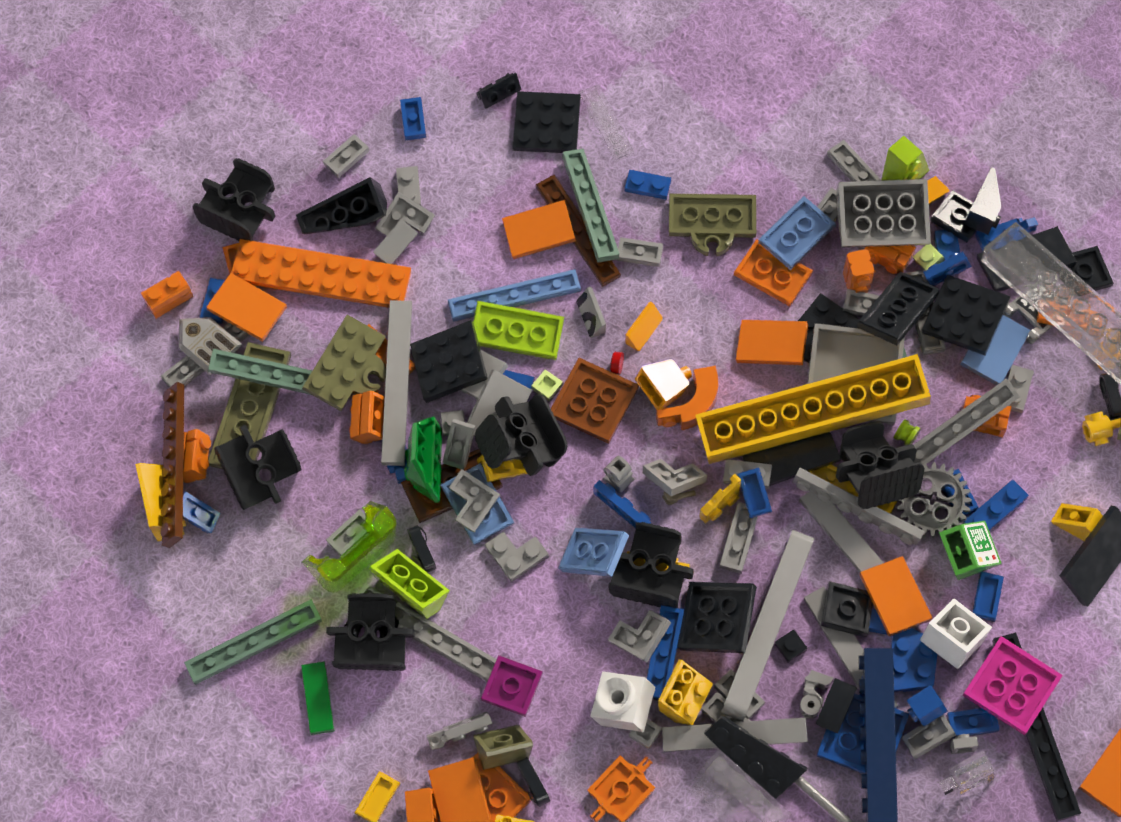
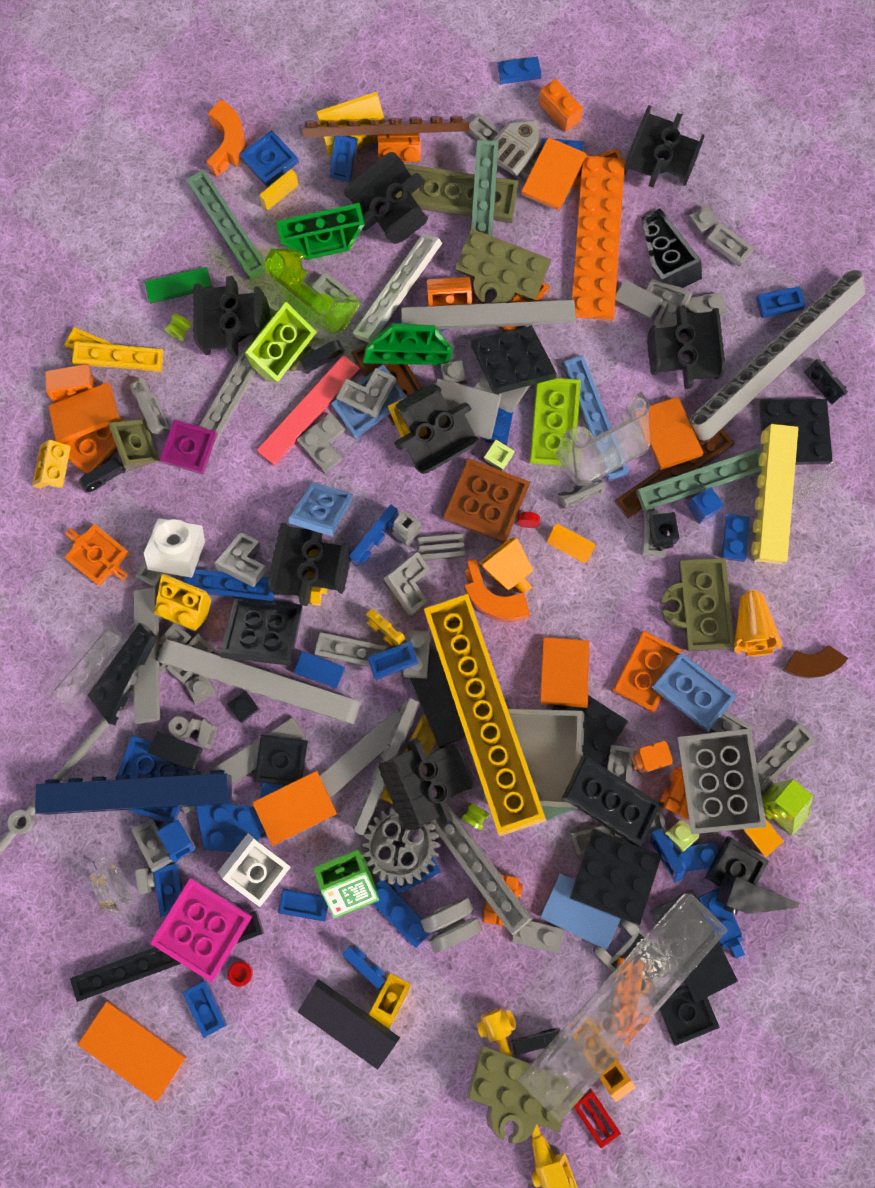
camera: 85 degrees right, 10 degrees up
light grey plate [442,419,476,470] -> none
none -> yellow tile [72,341,164,372]
none -> lime wheel [165,314,192,341]
none -> blue plate [182,980,227,1038]
none -> light grey plate [185,676,217,704]
none -> orange arch [206,99,246,177]
none -> red tile [228,961,253,987]
none -> blue plate [239,130,299,187]
none -> coral tile [257,355,360,466]
none -> yellow tile [259,169,299,211]
none -> green wedge [276,203,365,260]
none -> blue tile [294,651,345,689]
none -> blue plate [342,945,386,989]
none -> white plate [353,233,442,343]
none -> light grey tile [418,534,465,561]
none -> light grey wheel [420,898,483,953]
none -> blue plate [497,56,541,84]
none -> clear windscreen [555,392,651,486]
none -> black piece [647,305,725,389]
none -> black brick [648,512,680,549]
none -> blue brick [687,487,724,524]
none -> light grey plate [689,205,719,235]
none -> light grey beam [690,270,866,440]
none -> light orange cone [734,590,782,657]
none -> light yellow brick [751,424,798,564]
none -> reddish brown tile [783,645,848,679]

